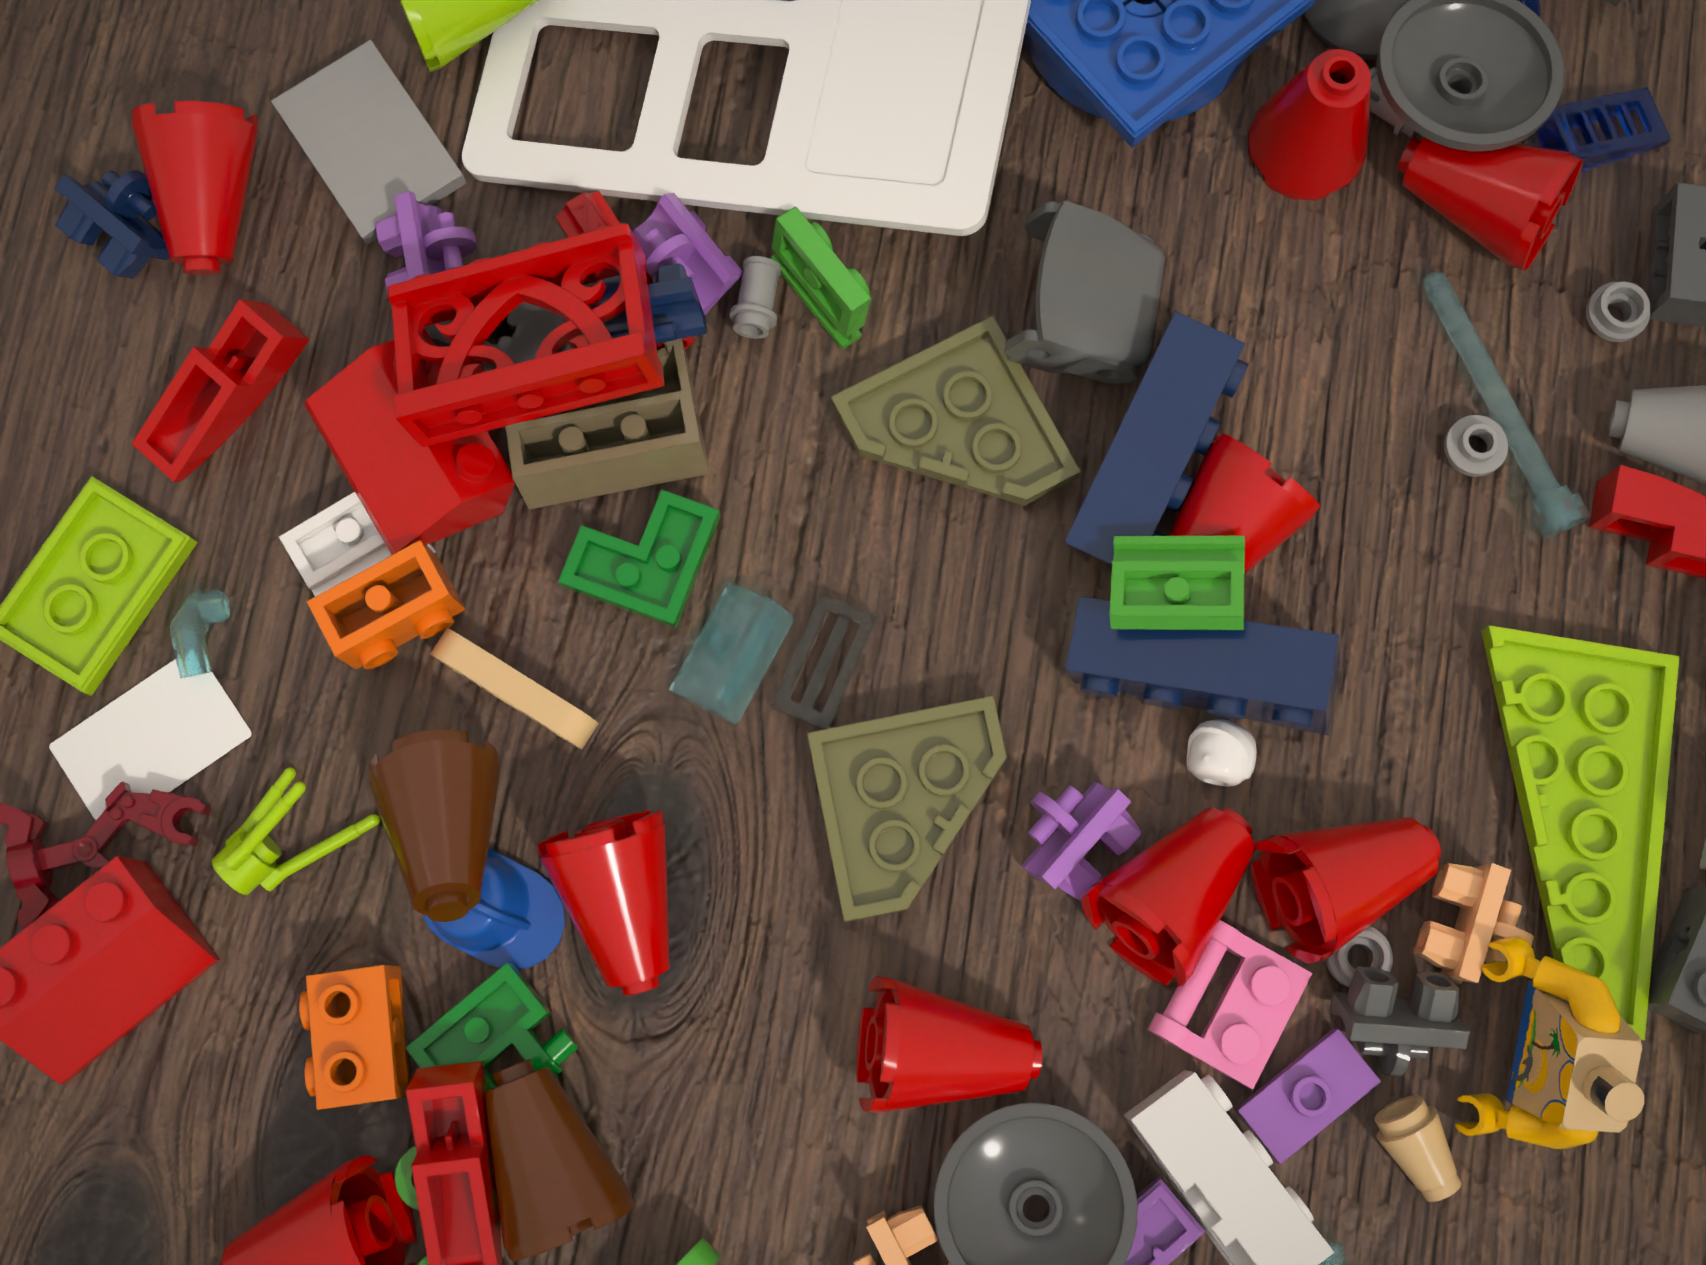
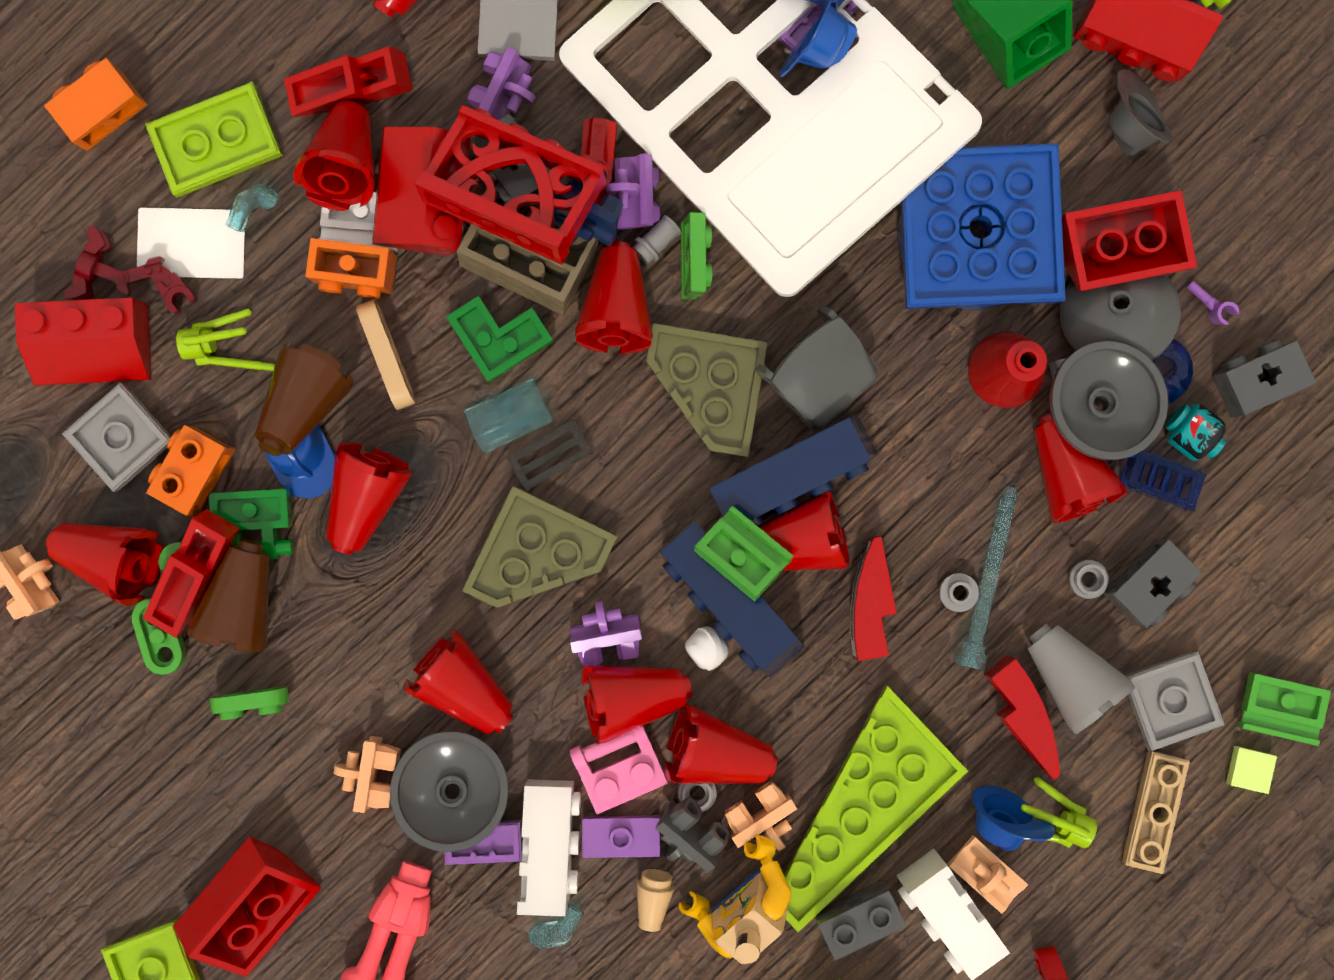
camera: 40 degrees right, 10 degrees up
none -> light grey plate [62,382,171,492]
none -> red cone [293,101,375,211]
none -> red cone [575,241,653,354]
none -> red slope [850,536,897,662]
none -> teal head [1165,403,1226,461]

